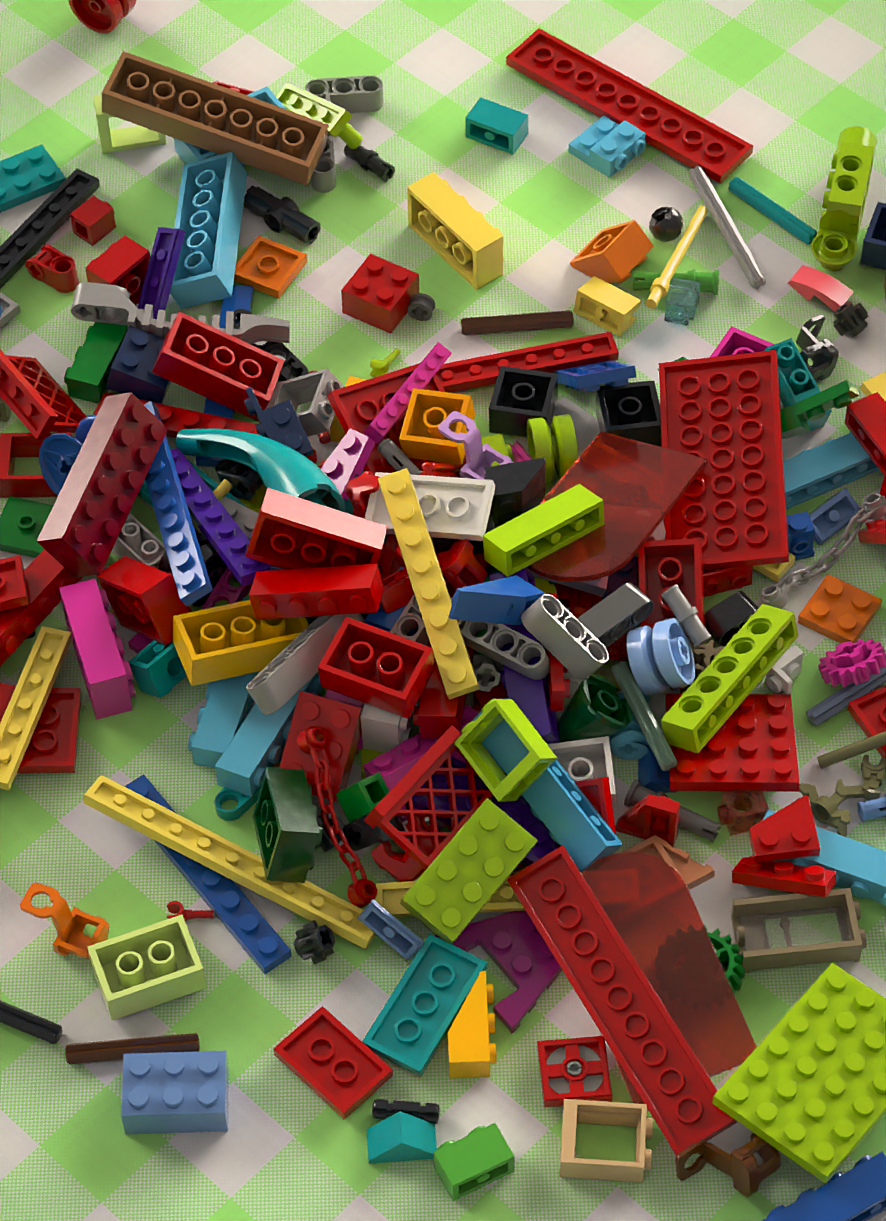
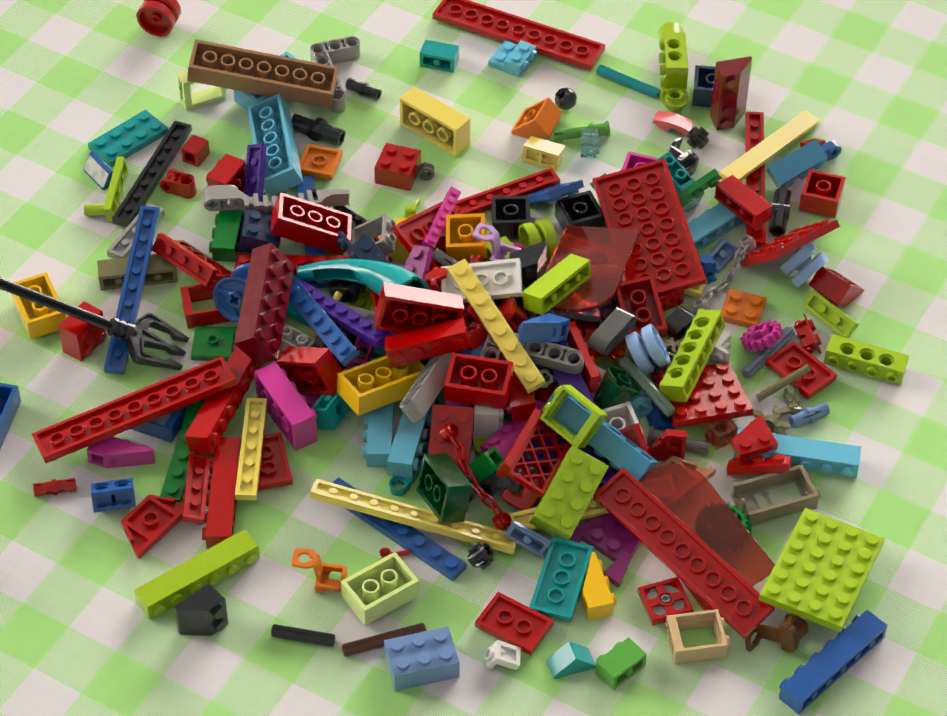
camera: 15 degrees left, 5 degrees down
lime piece [276,82,363,149] -> none
black axle [372,1099,440,1124] -> none
reddish brown axle [461,310,574,335] -> none
light grey beam [521,594,609,680] -> none
light yellow bar [646,206,708,309] -> none
light grey pin [661,584,712,648] -> none
light grey axle [689,166,766,289] -> none
none -> white bracket [485,640,521,670]

